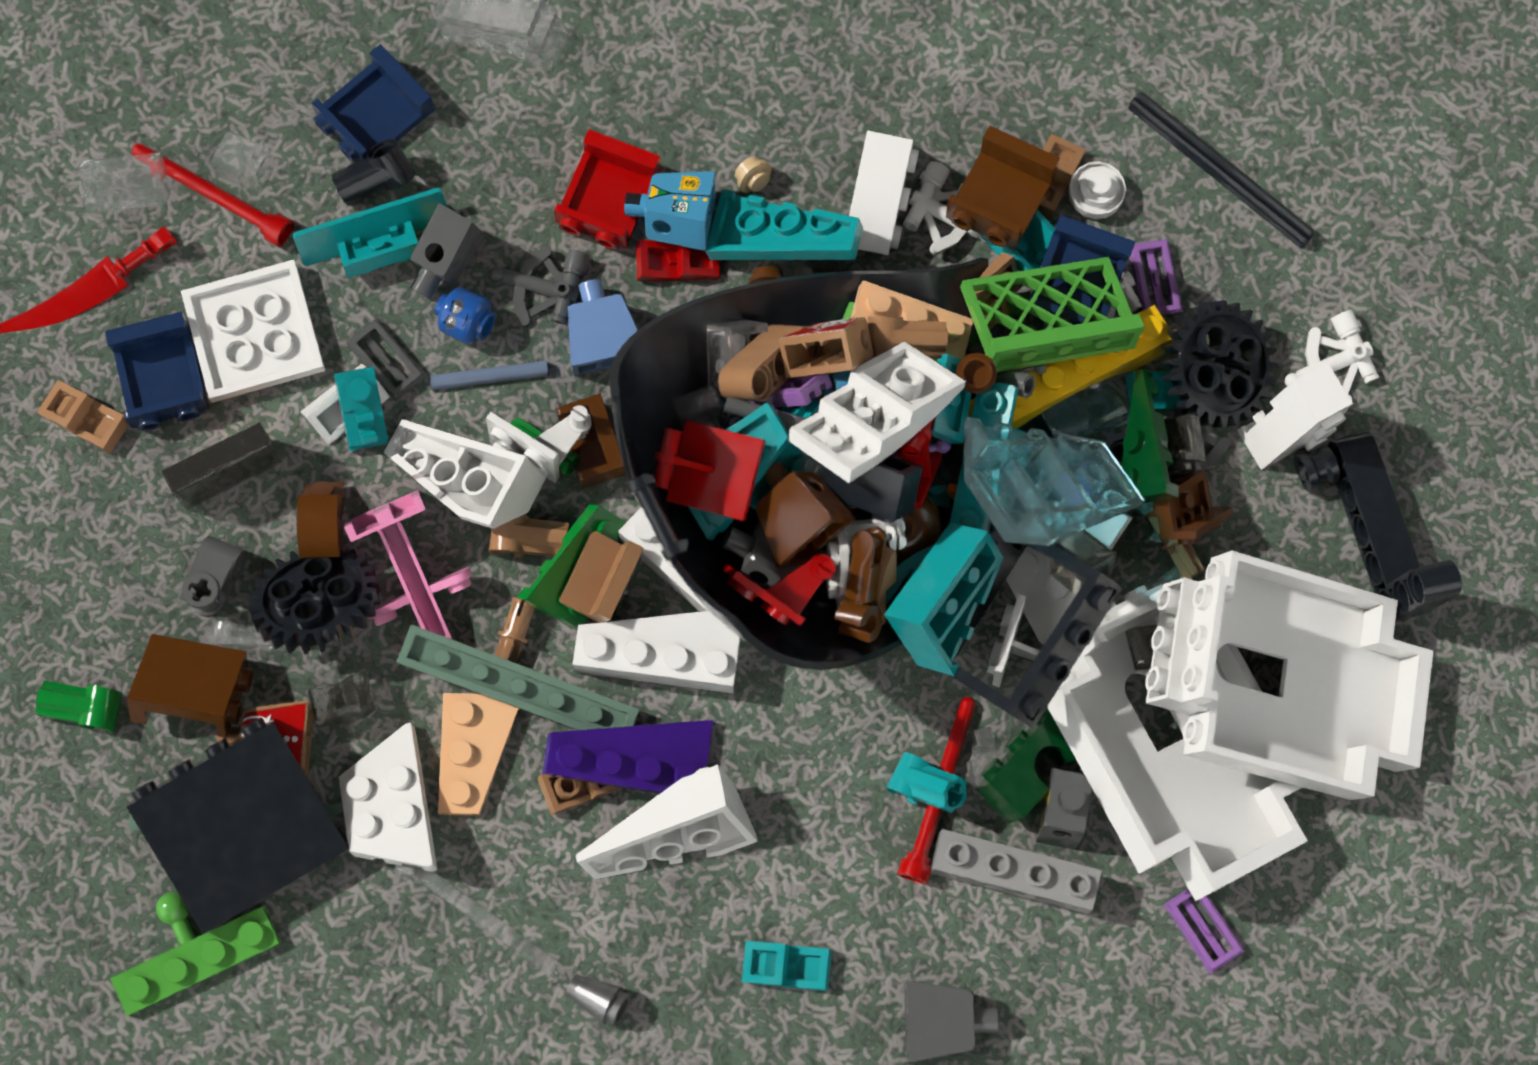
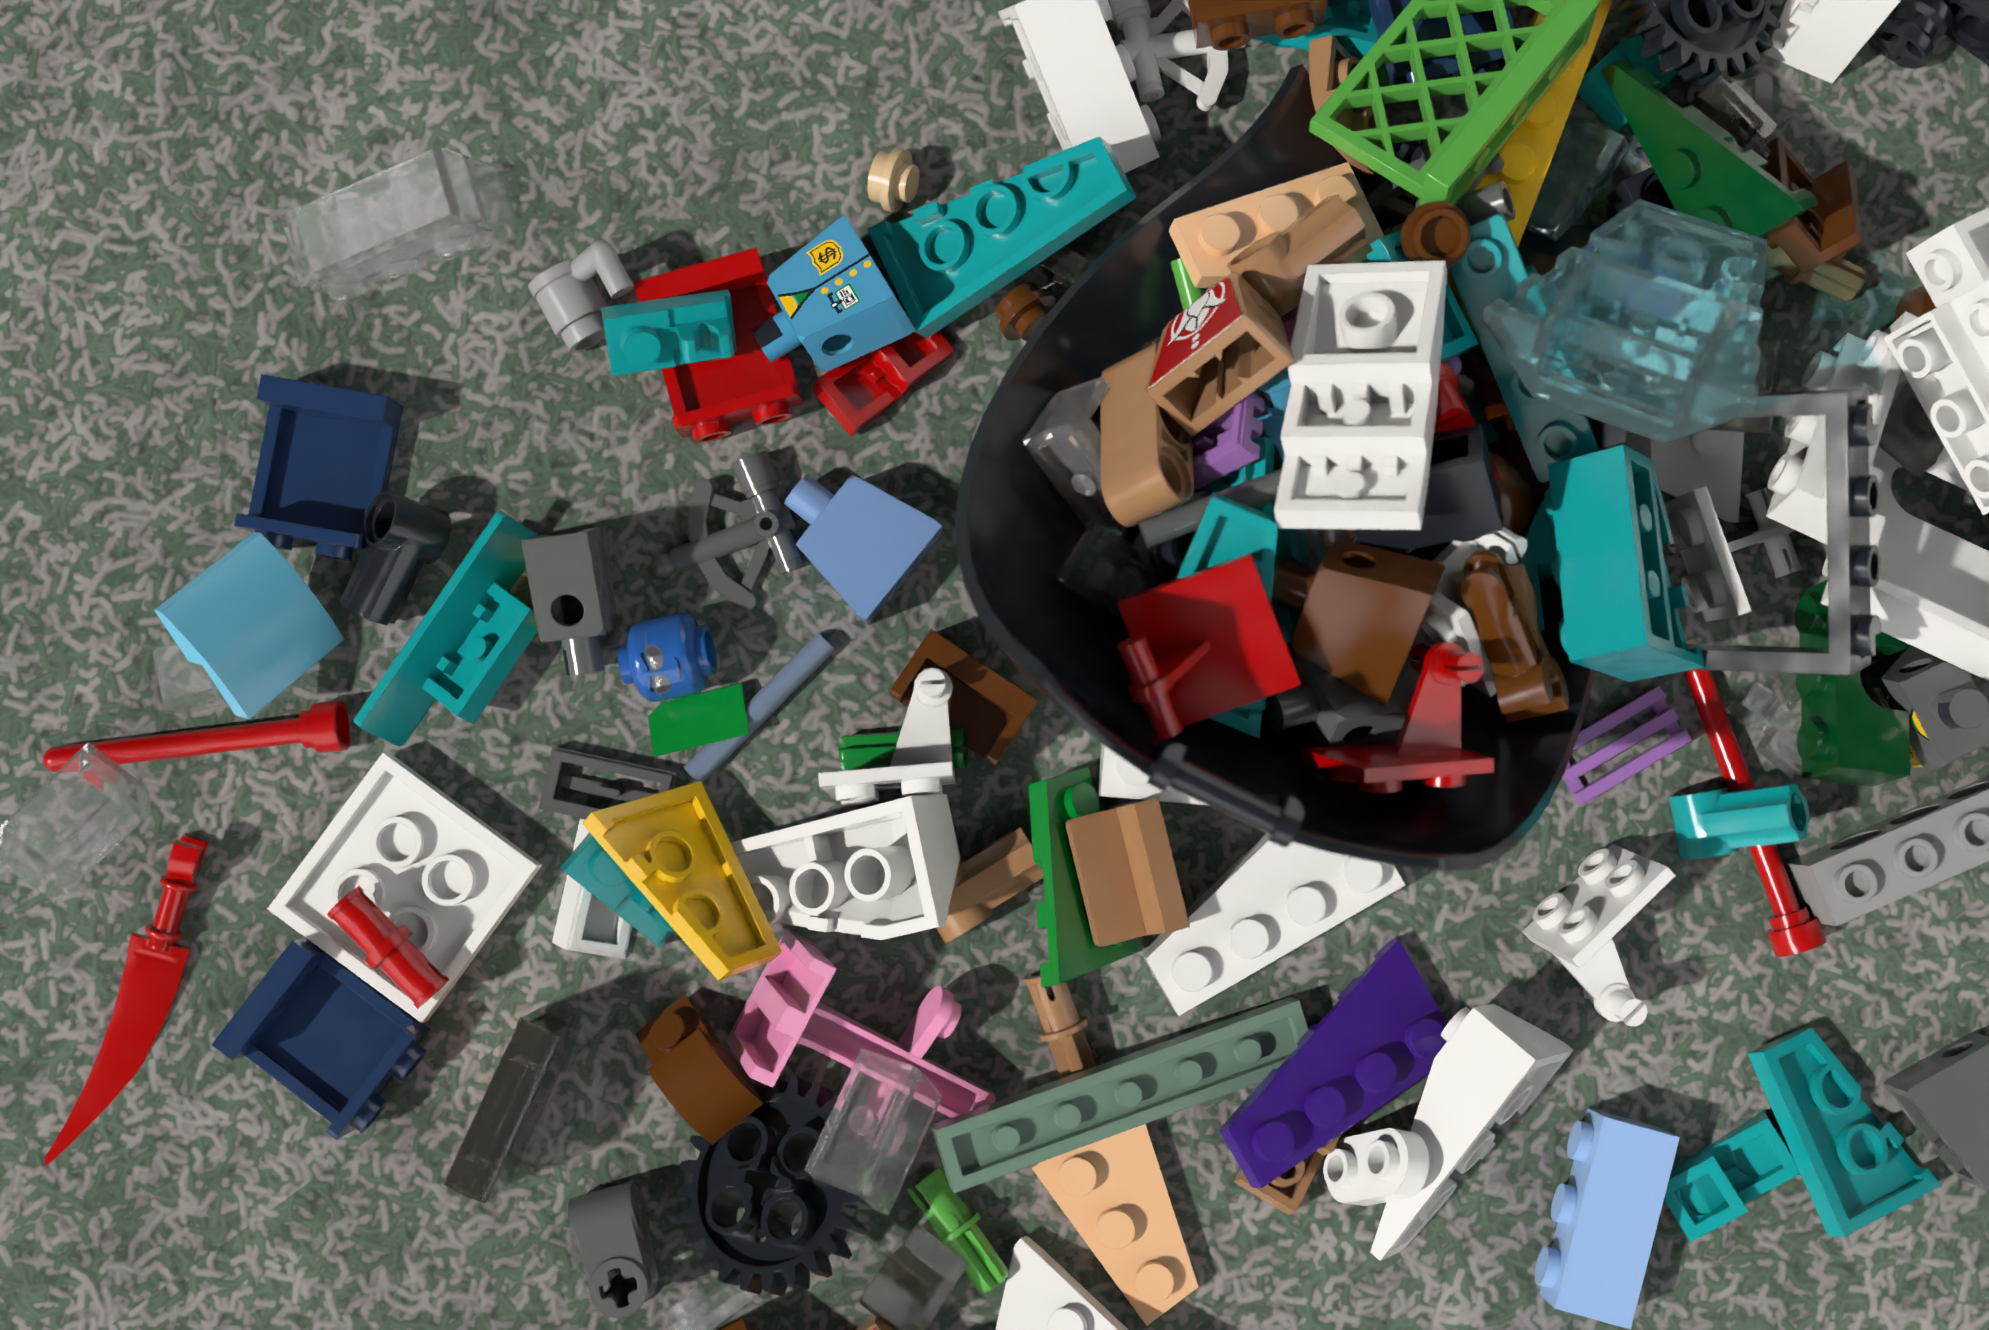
camera: 35 degrees left, 10 degrees up
medium nougat slope [37,380,129,454] -> none
none -> medium azure slope [154,532,344,720]
none -> red pin [327,886,450,1009]
none -> light grey piece [528,240,634,353]
none -> yellow wing [582,781,782,981]
none -> teal plate [601,289,737,376]
none -> green sticker [648,683,749,757]
none -> clear panel [804,1048,942,1215]
none -> bright green axle [906,1167,1009,1293]
none -> white plate [1323,1128,1429,1206]
none -> white plate [1522,844,1675,1027]
none -> light blue brick [1535,1107,1680,1330]
none -> medium lavender tile [1562,686,1692,805]
none -> teal wing [1747,1028,1942,1237]

